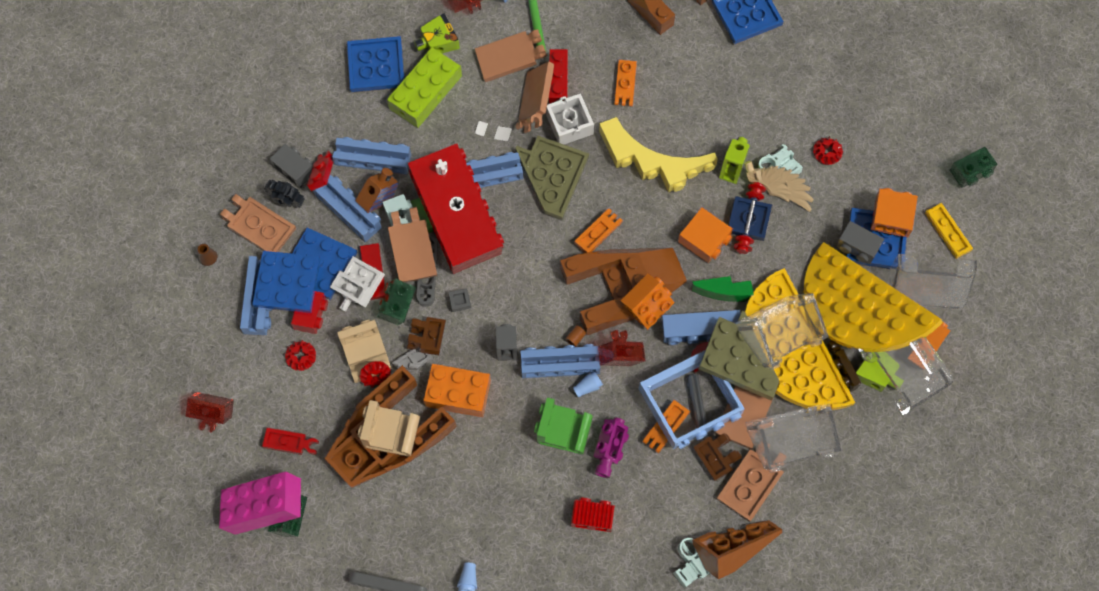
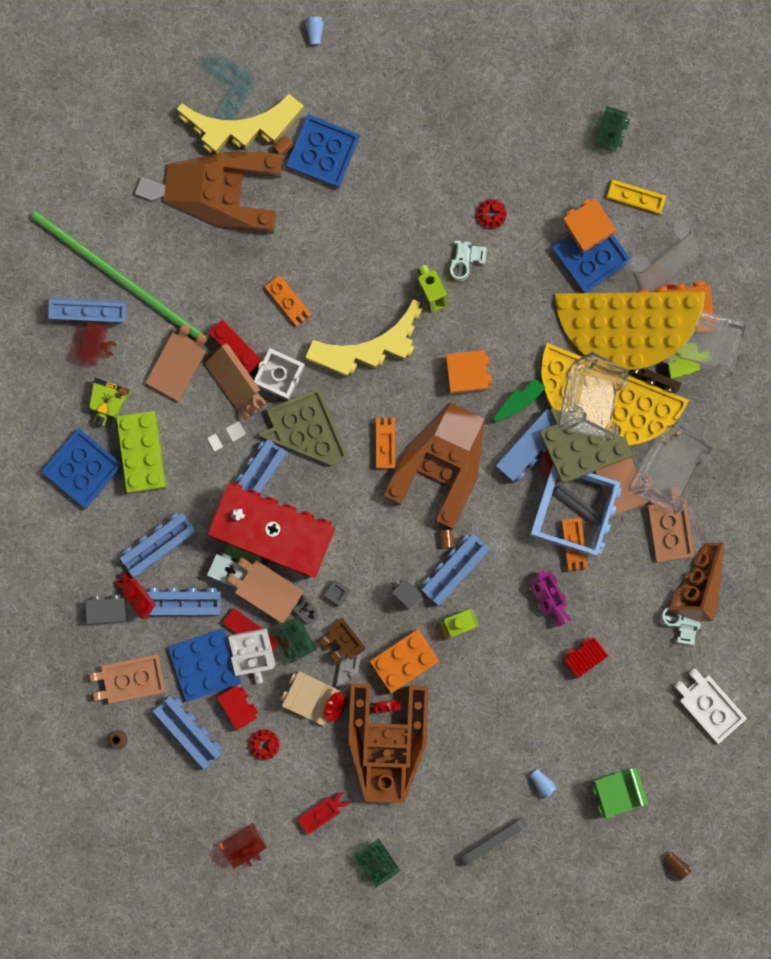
camera: 50 degrees left, 15 degrees up
dark pink brick [219,471,301,535] -> none
blue plate [253,251,321,313] -> none
black gear [264,180,305,208] -> none
dark orange torso [355,168,398,213] -> none
tan piece [358,400,420,456] -> none
bright green piece [534,398,593,454] -> none
light blue cone [573,372,603,397] -> none
clear red brick [598,330,646,366] -> none
orange brick [621,274,675,330] -> none
reddish brown plate [693,433,742,481] -> none
dark blue plate [728,182,772,254] -> none
tan animal [744,161,814,212] -> none
dark grey brick [837,221,884,264] -> none
none -> red gear [370,700,401,713]
none -> lime torso [439,609,479,640]

